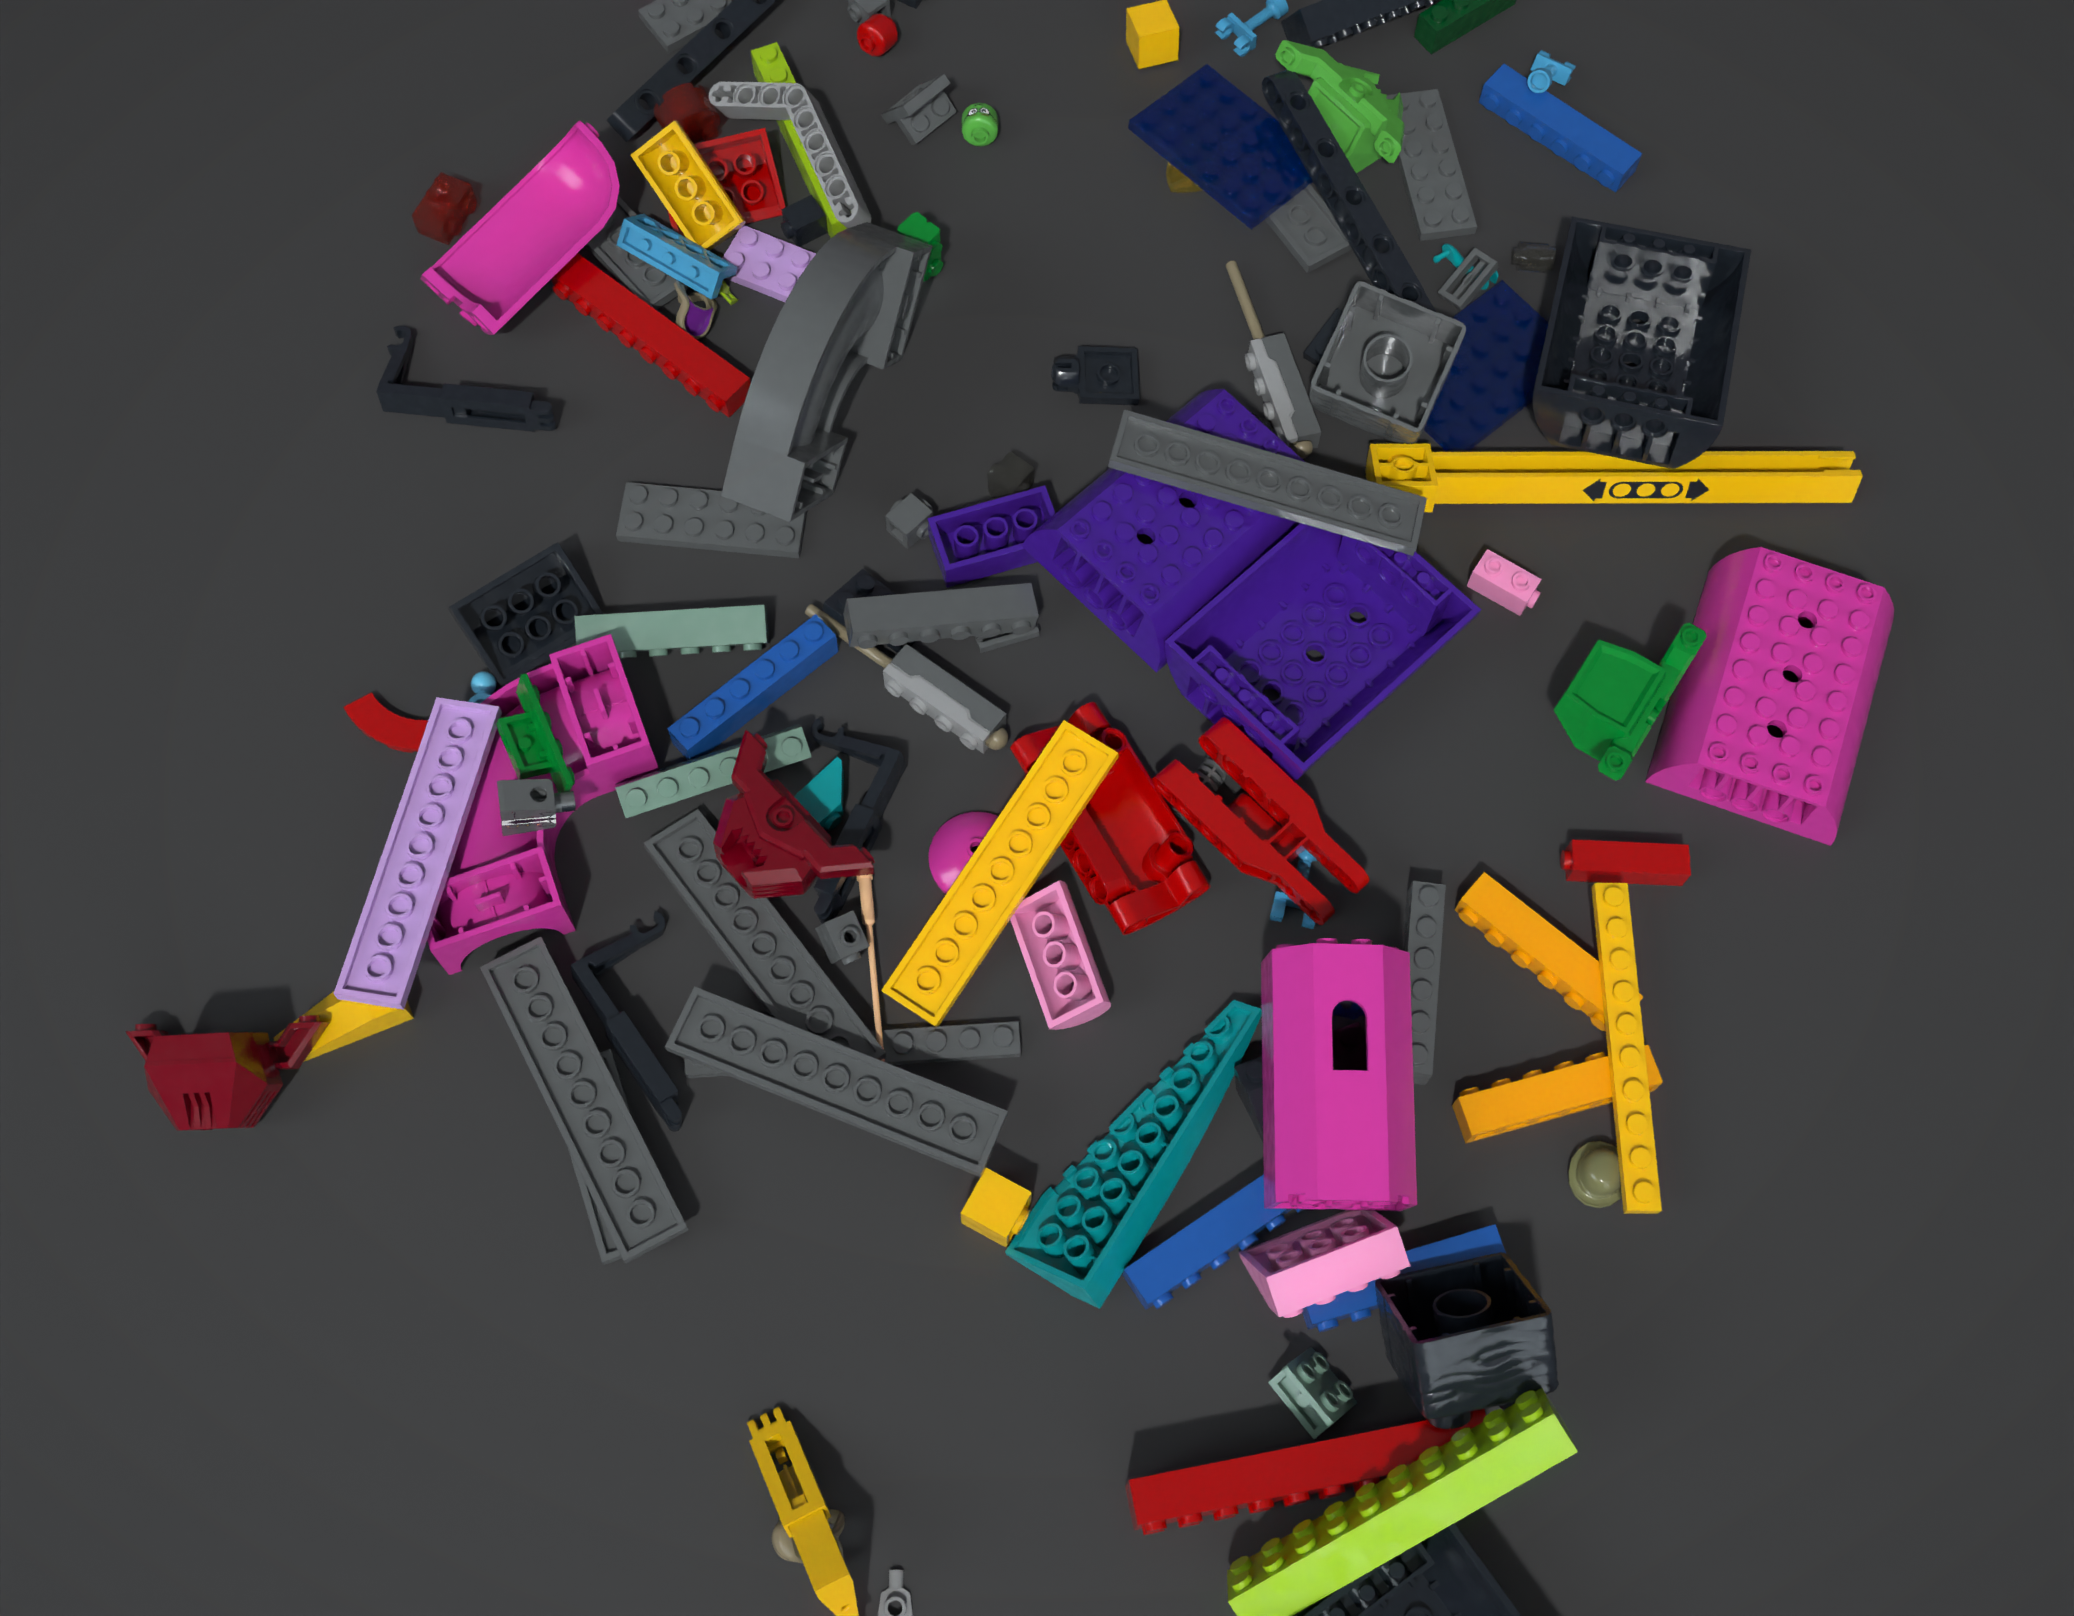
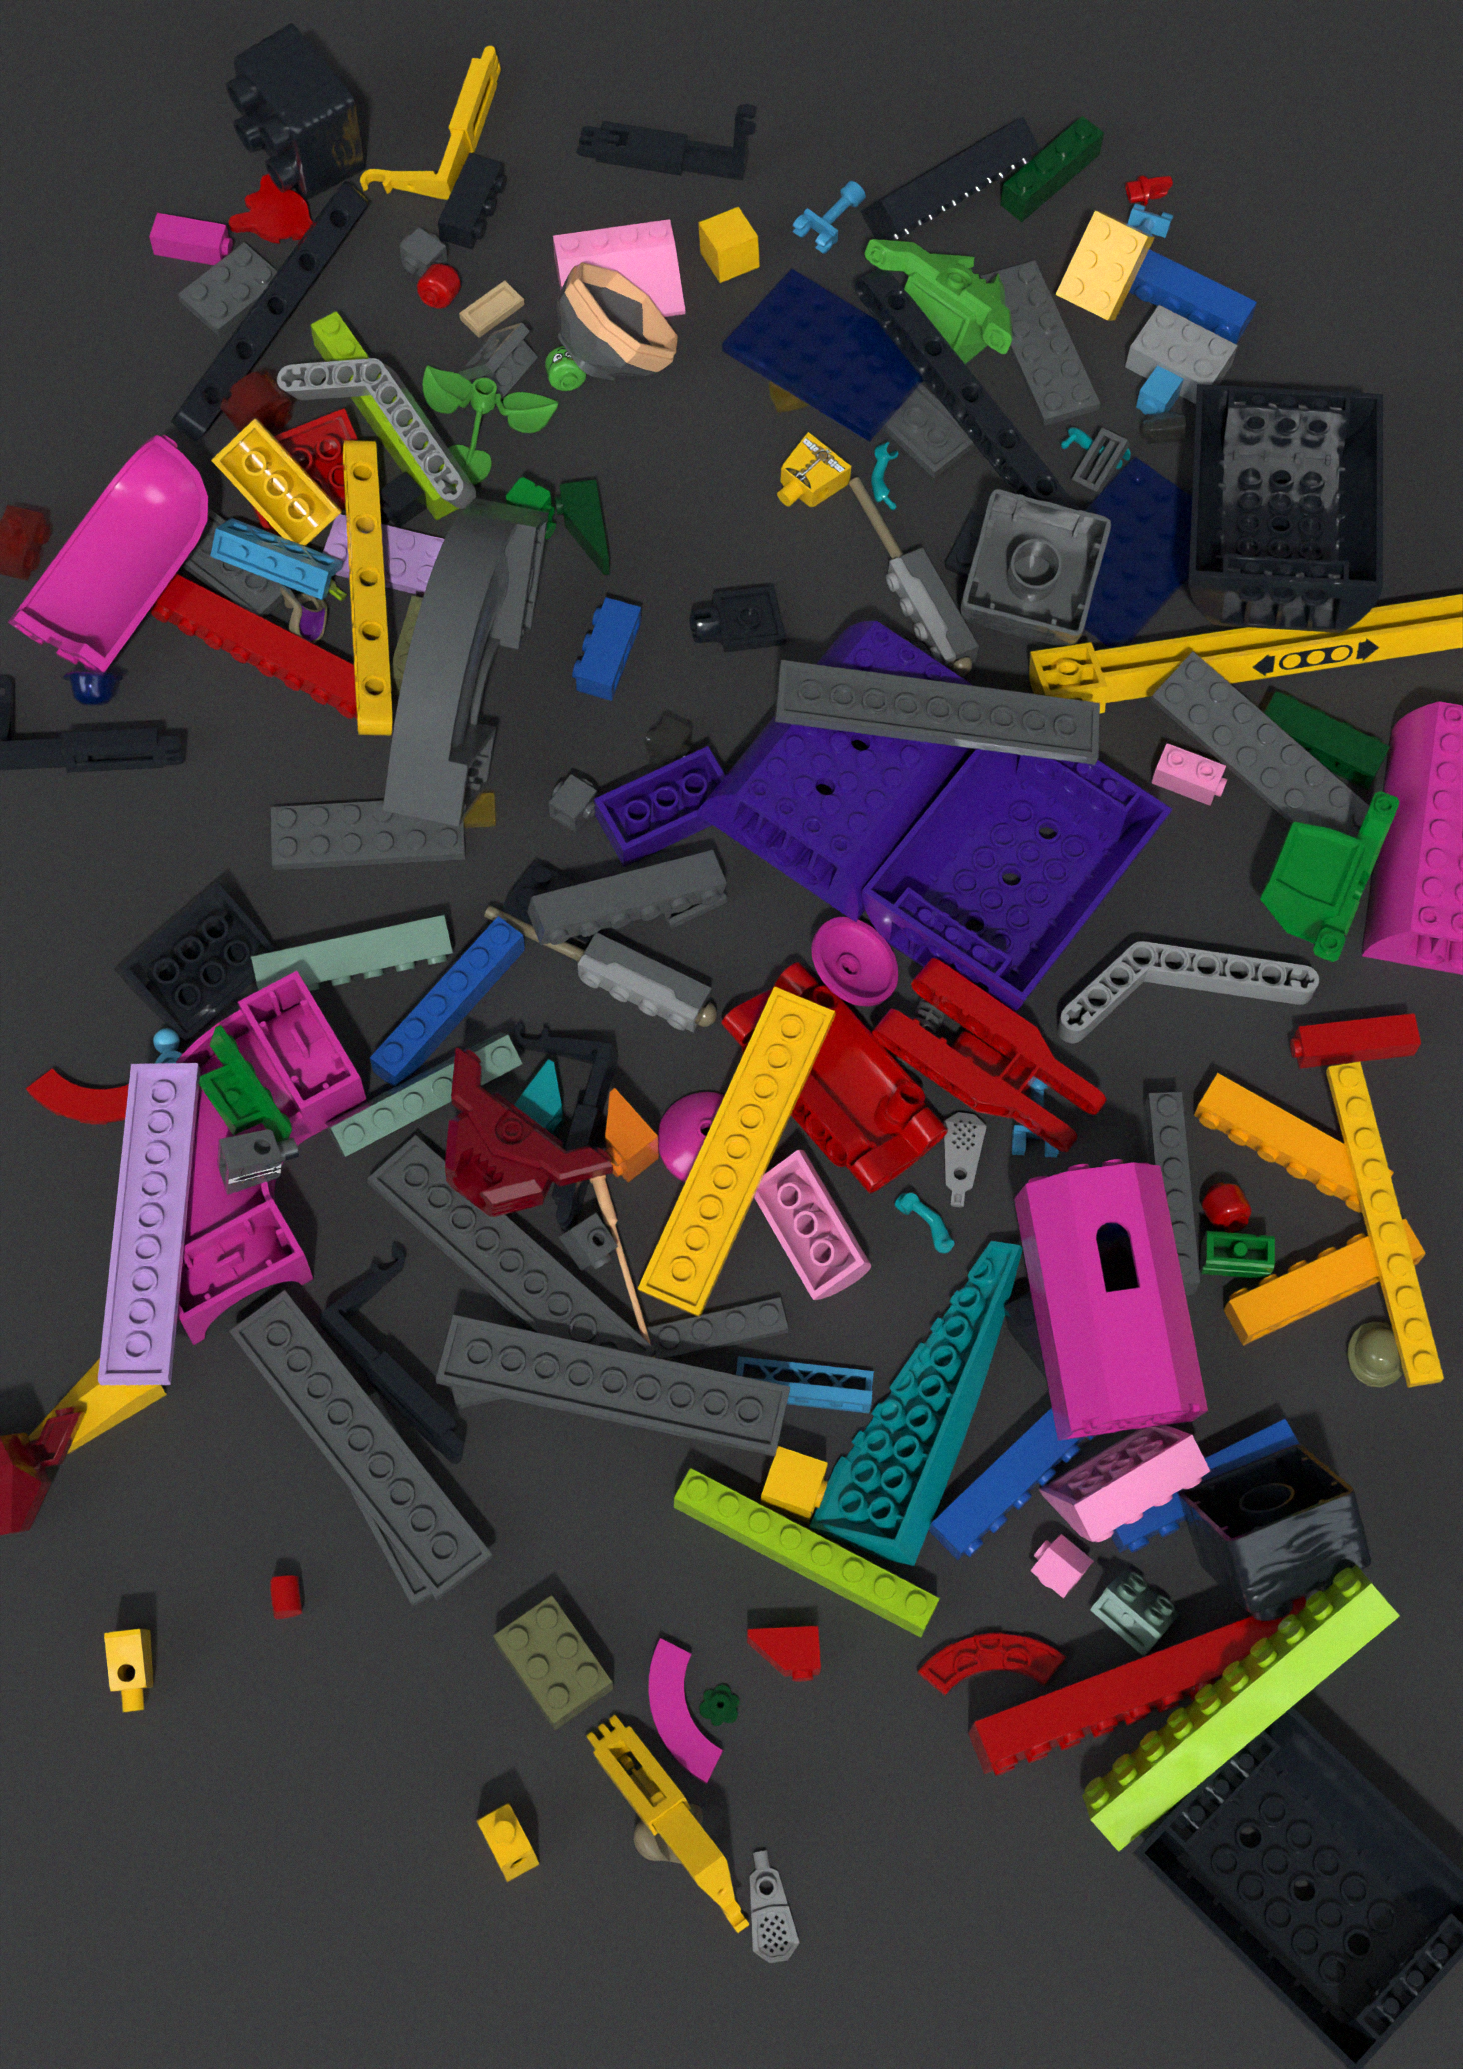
camera: 10 degrees left, 0 degrees up
none -> clear blue hat [62,672,123,706]
none -> yellow torso [104,1629,153,1712]
none -> red brick [270,1575,302,1620]
none -> yellow beam [343,440,393,736]
none -> bright green plant [423,366,558,486]
none -> tan tile [459,280,524,338]
none -> clear yellow tile [463,793,496,828]
none -> yellow torso [476,1803,540,1882]
none -> olive brick [493,1595,613,1730]
none -> bright pink slope [553,219,685,317]
none -> dark green slope [555,479,610,575]
none -> rock [556,262,678,381]
none -> blue brick [572,597,641,701]
none -> orange slope [605,1088,659,1183]
none -> dark pink tile [649,1638,723,1784]
none -> lime brick [674,1468,940,1638]
none -> dark green plant [699,1685,740,1726]
none -> dark azure fence [736,1356,874,1413]
none -> red slope [747,1626,821,1682]
none -> yellow torso [777,432,851,507]
none -> dark pink dish [812,917,898,1006]
none -> teal piece [871,442,899,511]
none -> teal piece [894,1193,955,1254]
none -> red tile [917,1633,1066,1696]
none -> light grey piece [944,1112,987,1207]
none -> bright pink brick [1031,1534,1094,1598]
none -> yellow brick [1055,211,1155,321]
none -> light grey beam [1057,941,1319,1043]
none -> red piece [1125,175,1173,206]
none -> light grey brick [1125,305,1238,404]
none -> dark azure brick [1136,365,1184,421]
none -> dark grey plate [1150,651,1369,838]
none -> green brick [1200,1231,1275,1279]
none -> red head [1202,1183,1252,1233]
none -> dark green brick [1264,691,1390,790]

